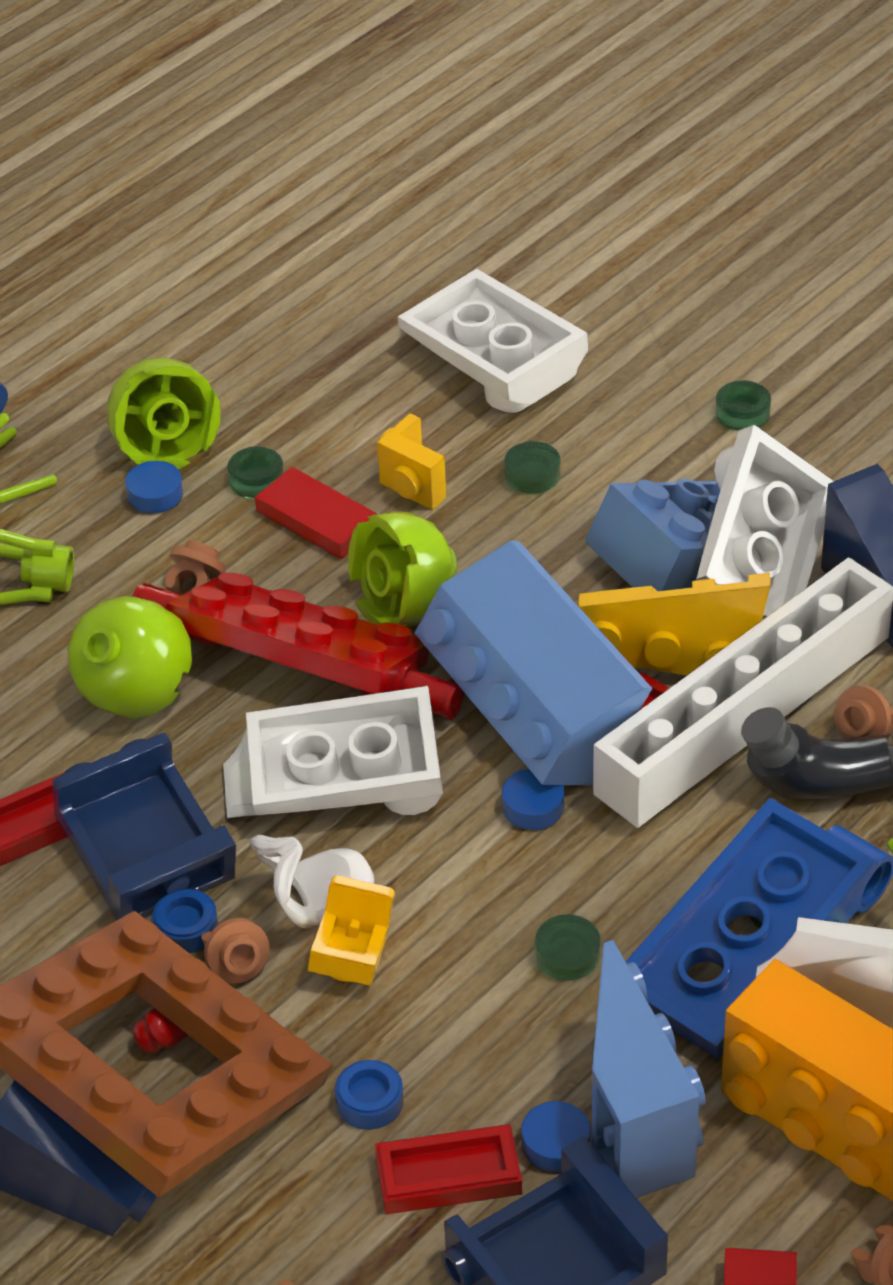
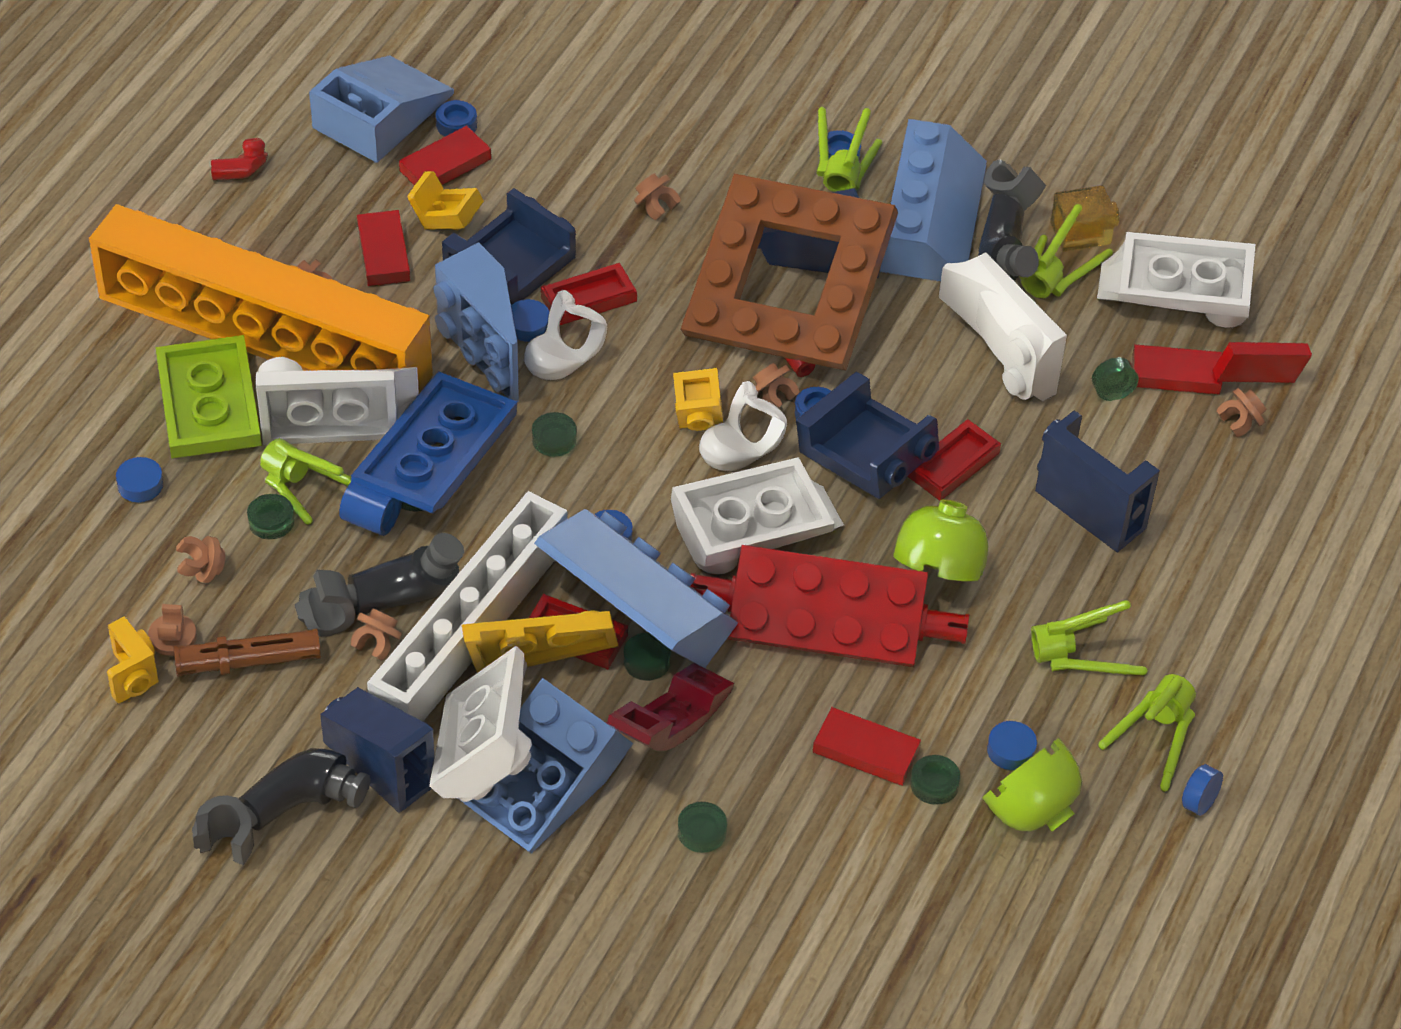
camera: 160 degrees right, 5 degrees up
nougat plate [165,540,227,594] -> none
blue tile [335,1060,404,1130] -> none
lime cylinder [348,512,457,627] -> none
yellow bracket [377,413,446,510] -> none
white slope [398,269,588,413] -> none
clear green tile [715,380,771,431] -> none
none -> white piece [524,290,607,380]
none -> dark red slope [607,663,734,751]

